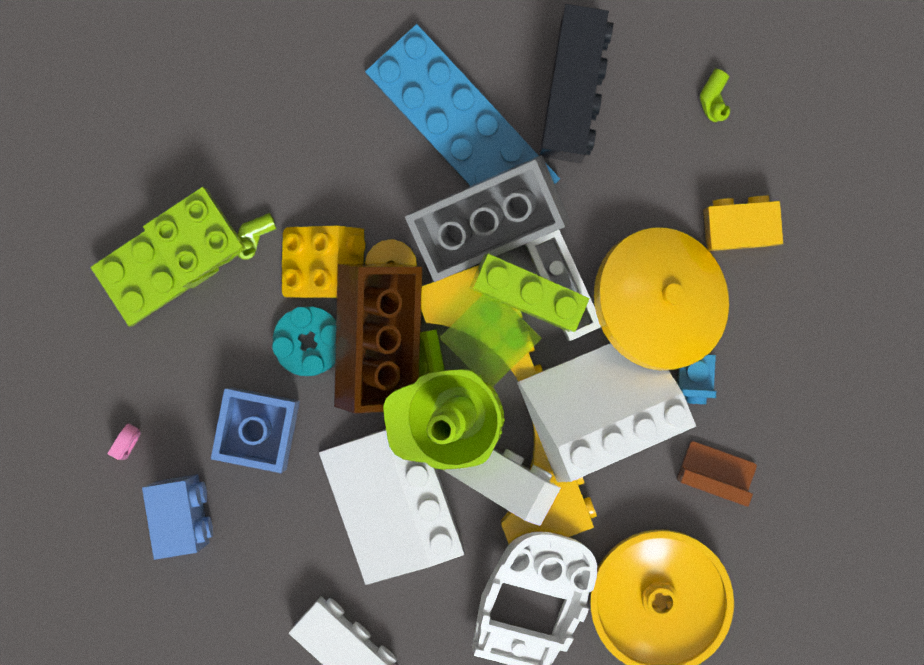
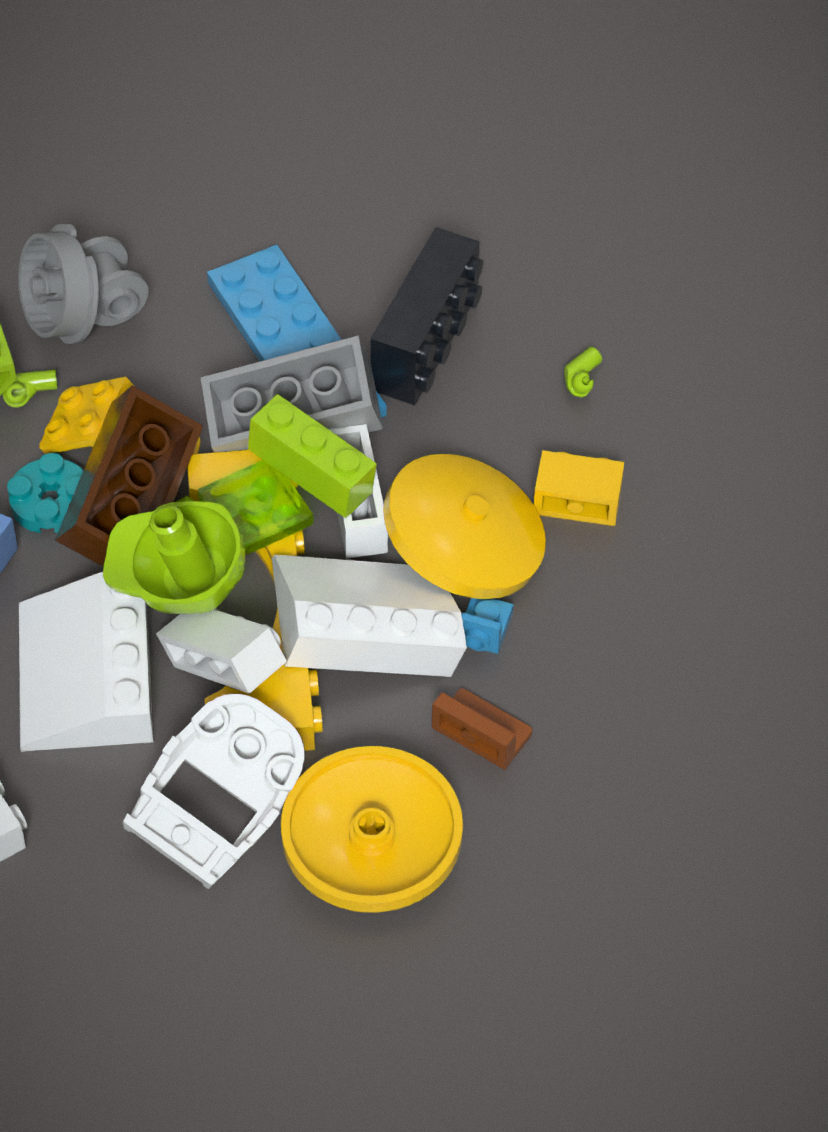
camera: 10 degrees right, 35 degrees down
none -> light grey piece [18,223,149,344]

